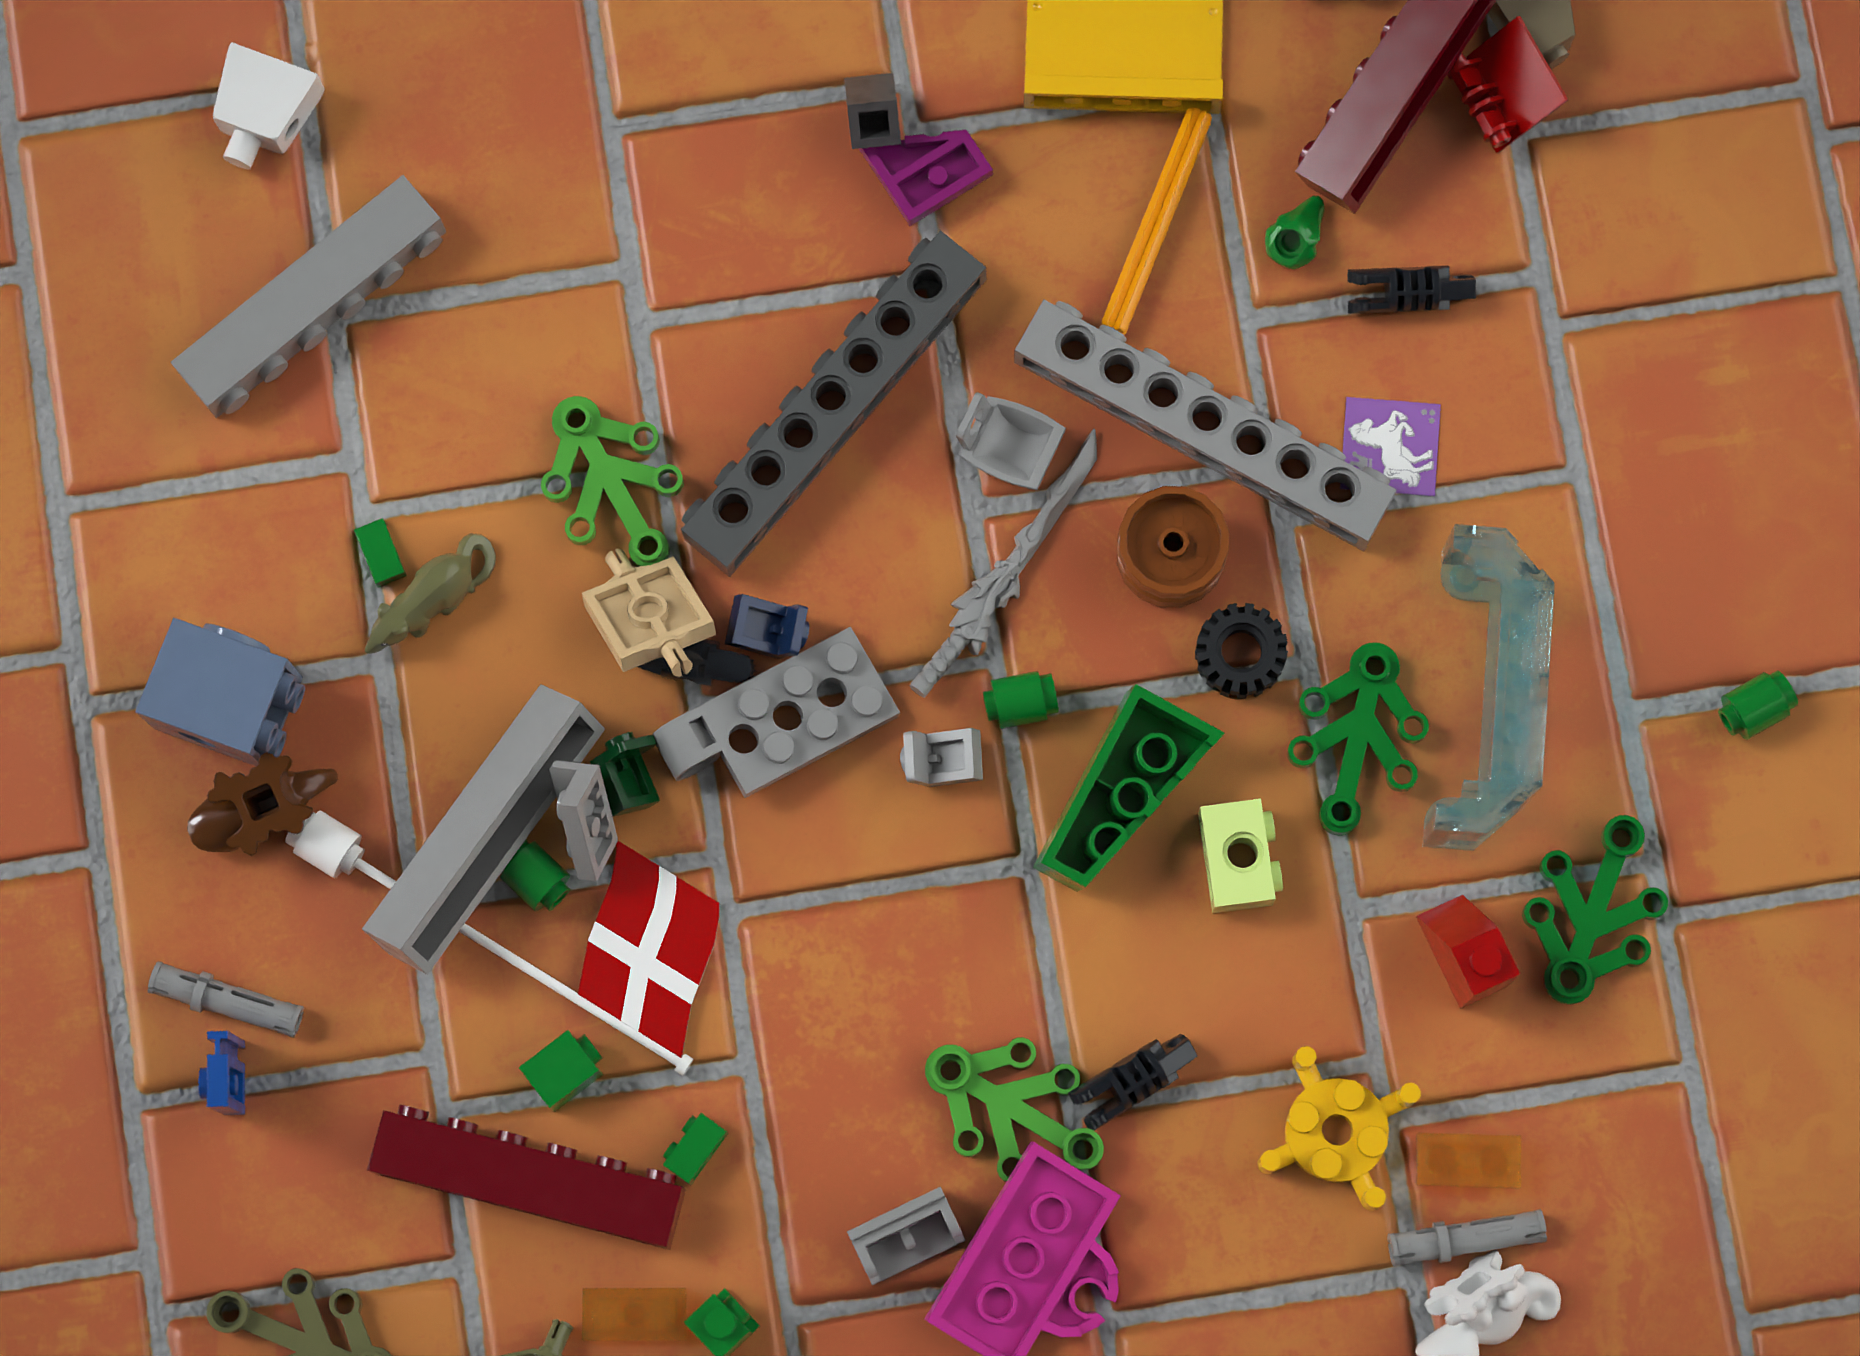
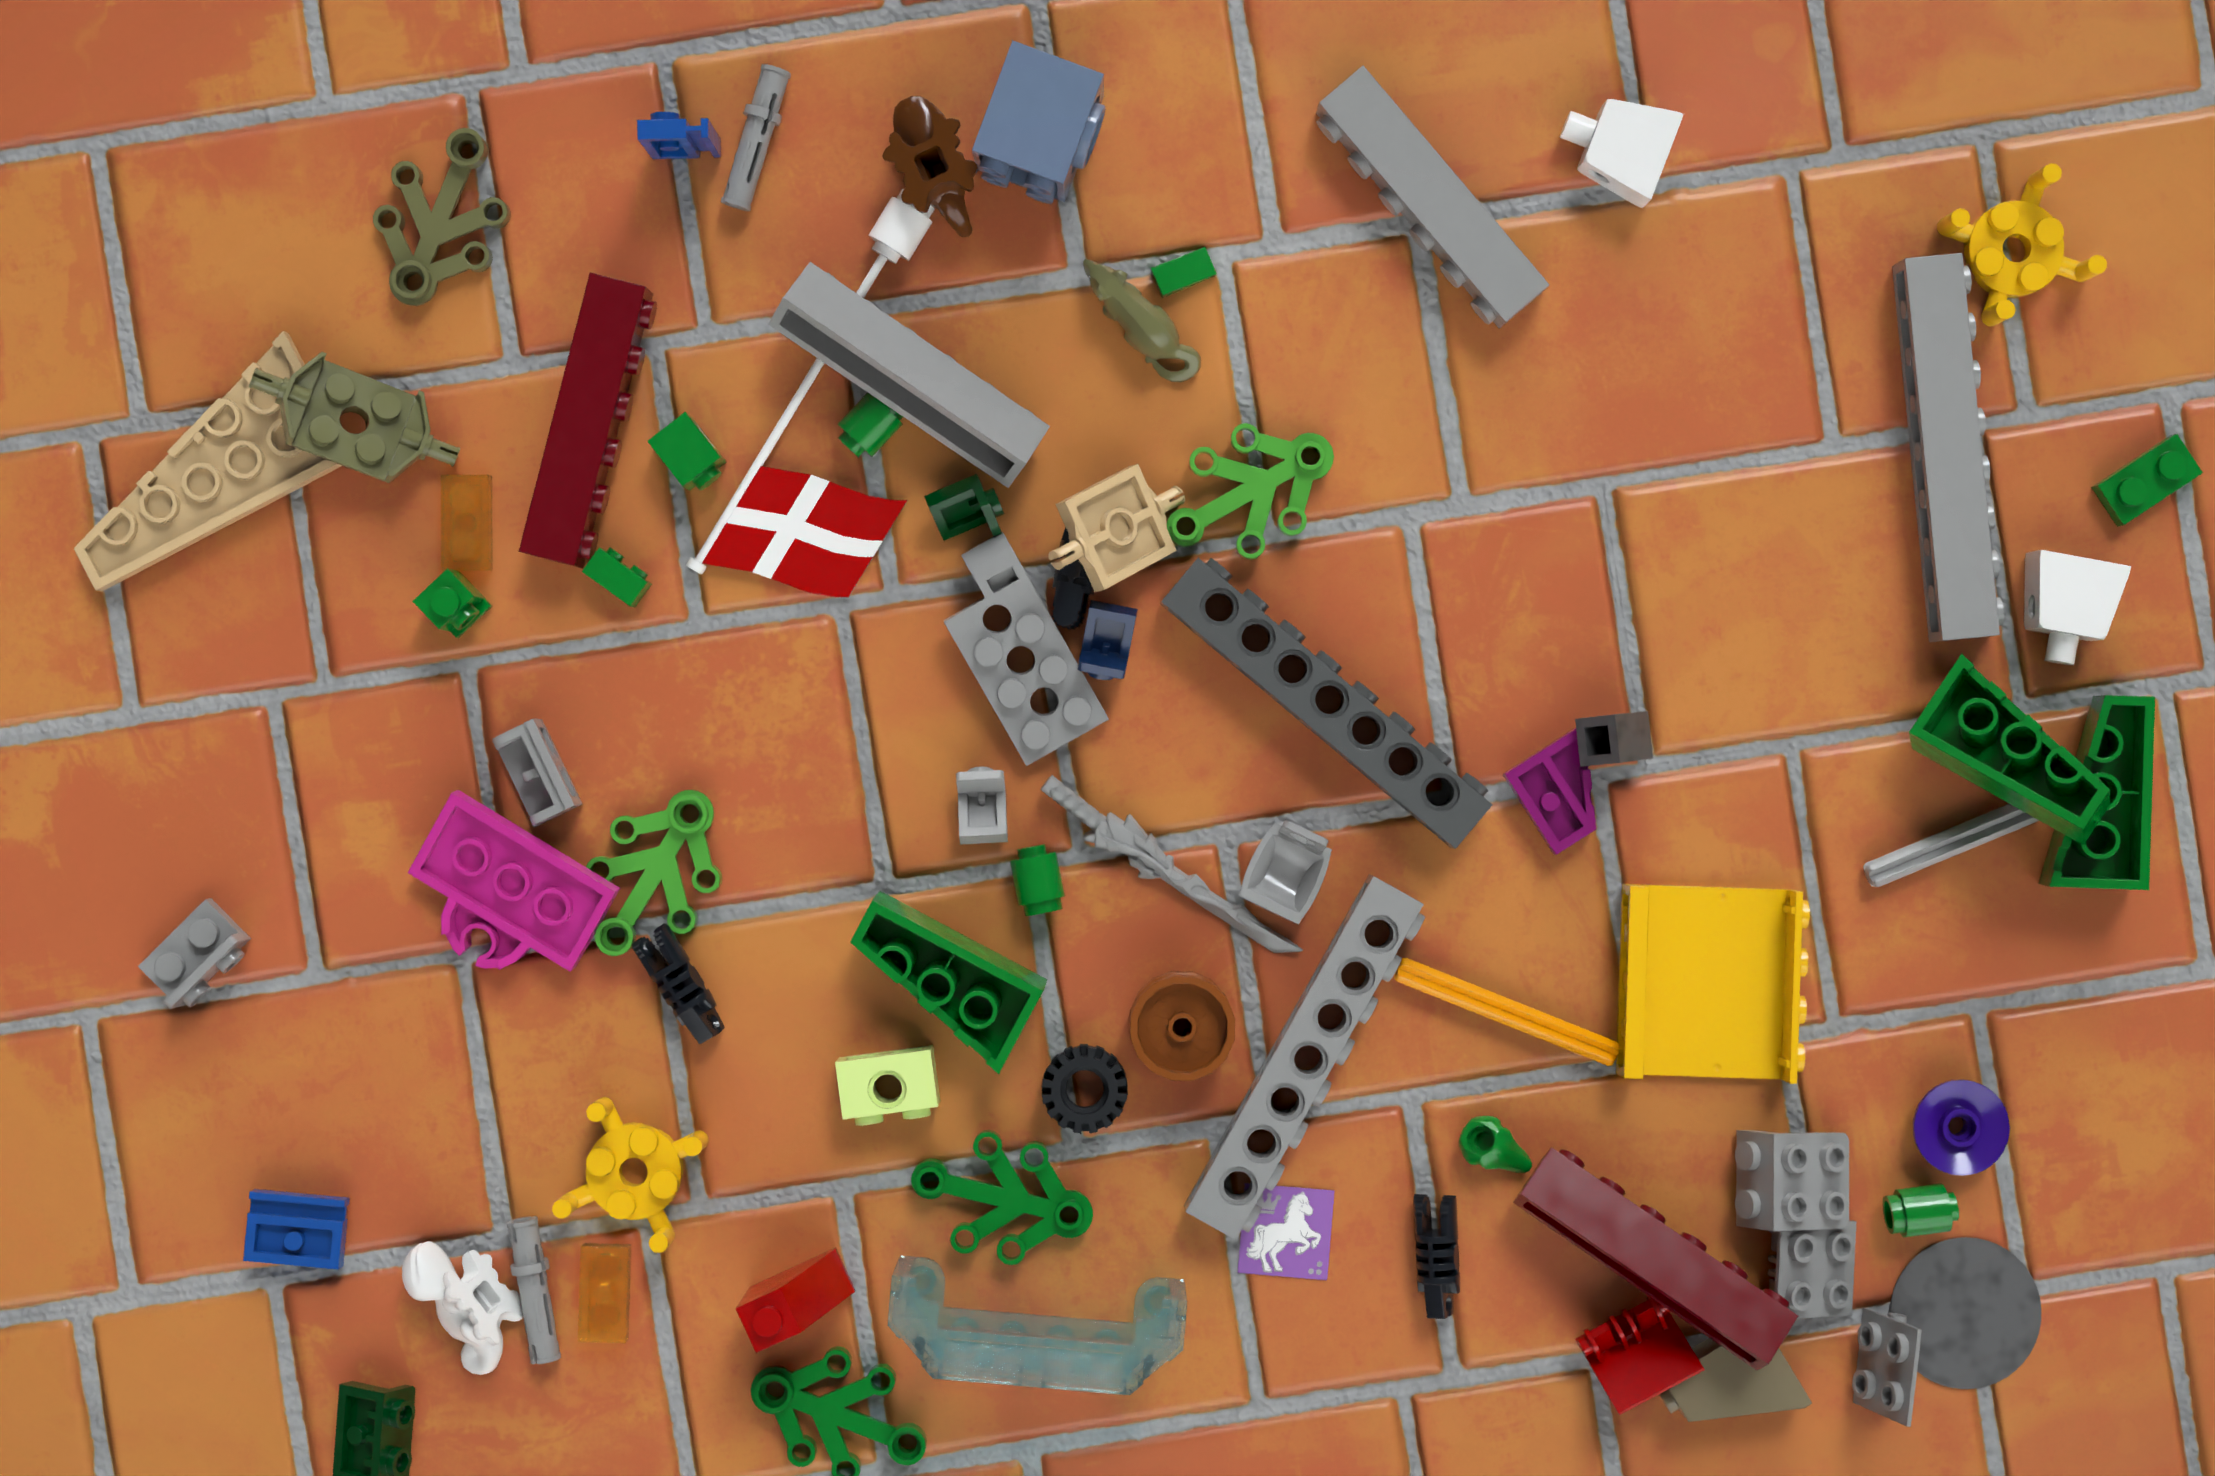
camera: 85 degrees right, 10 degrees up
light grey bracket [549,760,618,882] -> none

